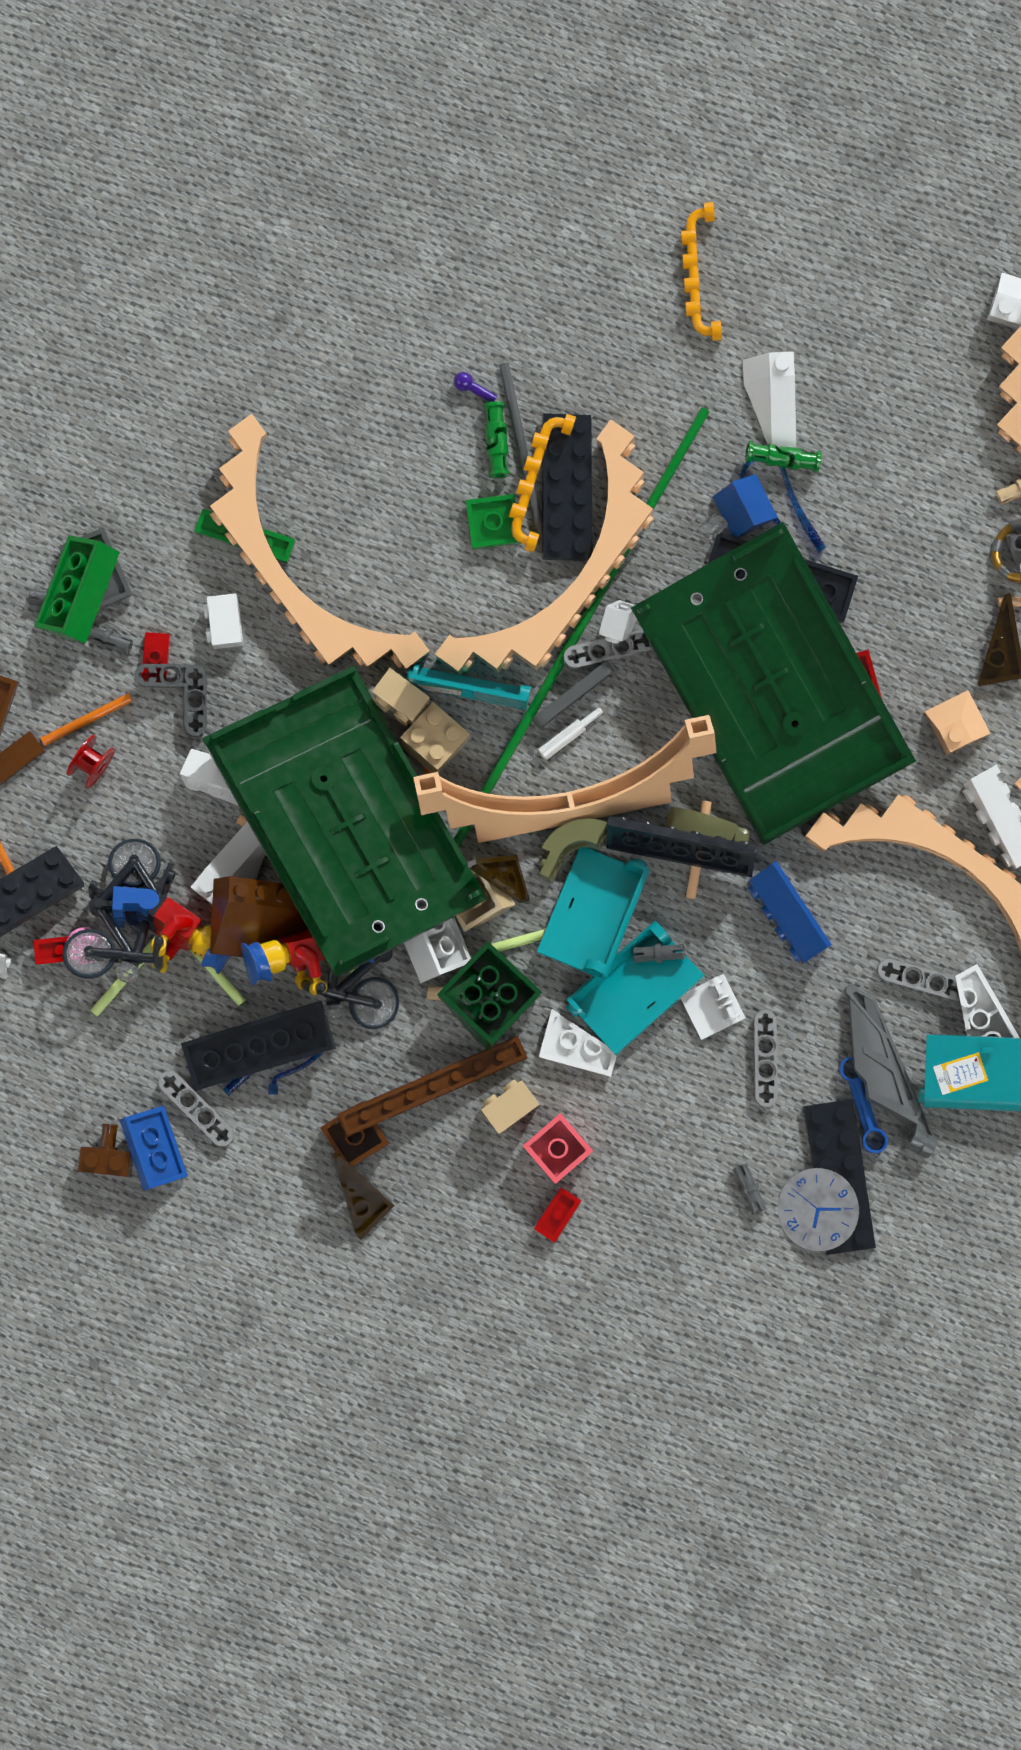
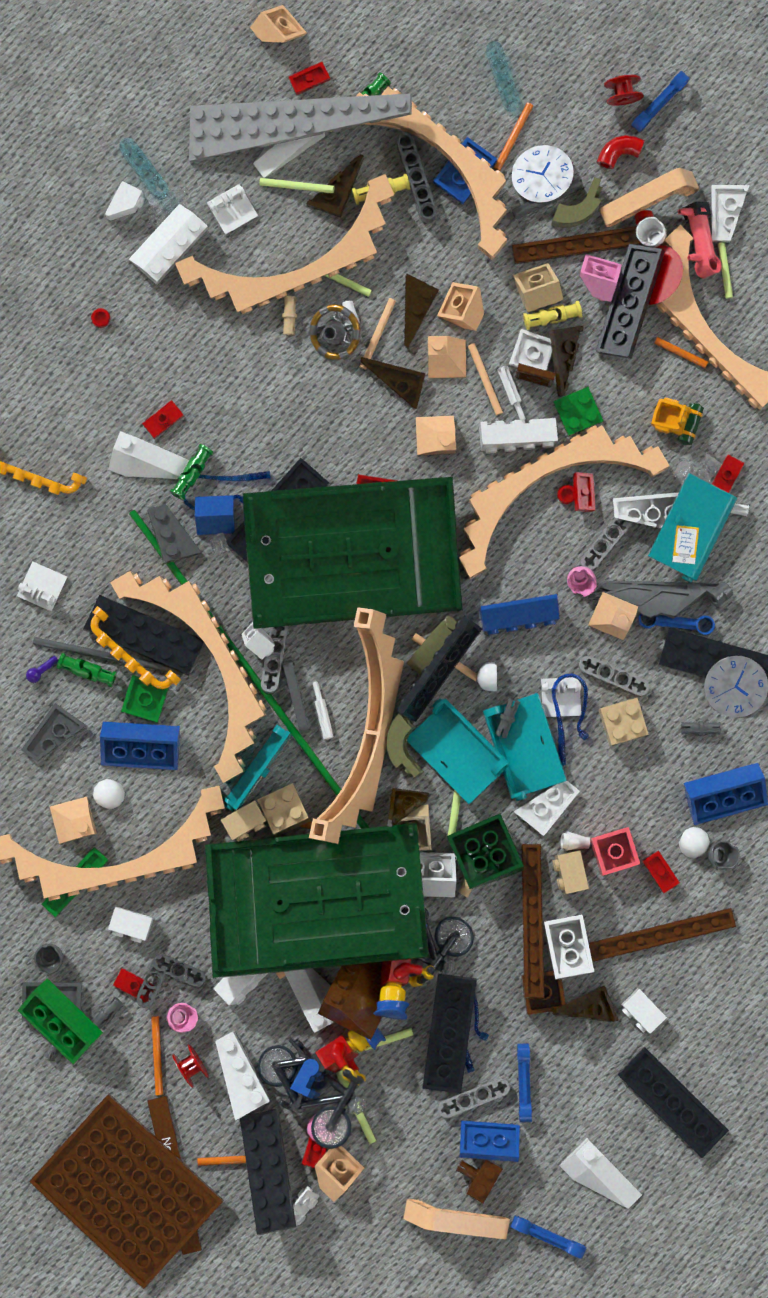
camera: 65 degrees left, 0 degrees up
none -> white hinge [17,561,67,612]
none -> dark grey wing [21,703,87,761]
none -> dark grey hair [34,944,64,975]
none -> light nougat slope [50,797,97,844]
none -> red tile [91,308,111,328]
none -> white hair [93,779,125,809]
none -> blue slope [100,722,180,770]
none -> red plate [142,400,184,439]
none -> dark grey wing [147,504,201,564]
none -> bright pink hair [167,1003,198,1033]
none -> white wedge [215,1031,271,1120]
none -> light nougat slope [315,1141,364,1202]
none -> light nougat beam [403,1199,510,1239]
none -> white hair [477,662,497,691]
none -> blue piece [510,1215,587,1259]
none -> blue piece [517,1043,532,1123]
none -> white slope [544,915,594,979]
none -> clear blue piece [552,673,589,766]
none -> red tile [557,485,574,505]
none -> white wedge [559,1138,642,1209]
none -> white cone [560,832,590,851]
none -> bright pink hair [567,566,597,597]
none -> plate [573,472,595,512]
none -> light nougat slope [588,592,638,640]
none -> reddish brown tile [588,908,736,962]
none -> tan brick [599,698,649,746]
none -> black plate [617,1047,729,1158]
none -> white brick [621,988,667,1034]
none -> white hair [679,827,710,858]
none -> blue slope [684,763,768,825]
none -> dark grey hair [708,841,740,870]

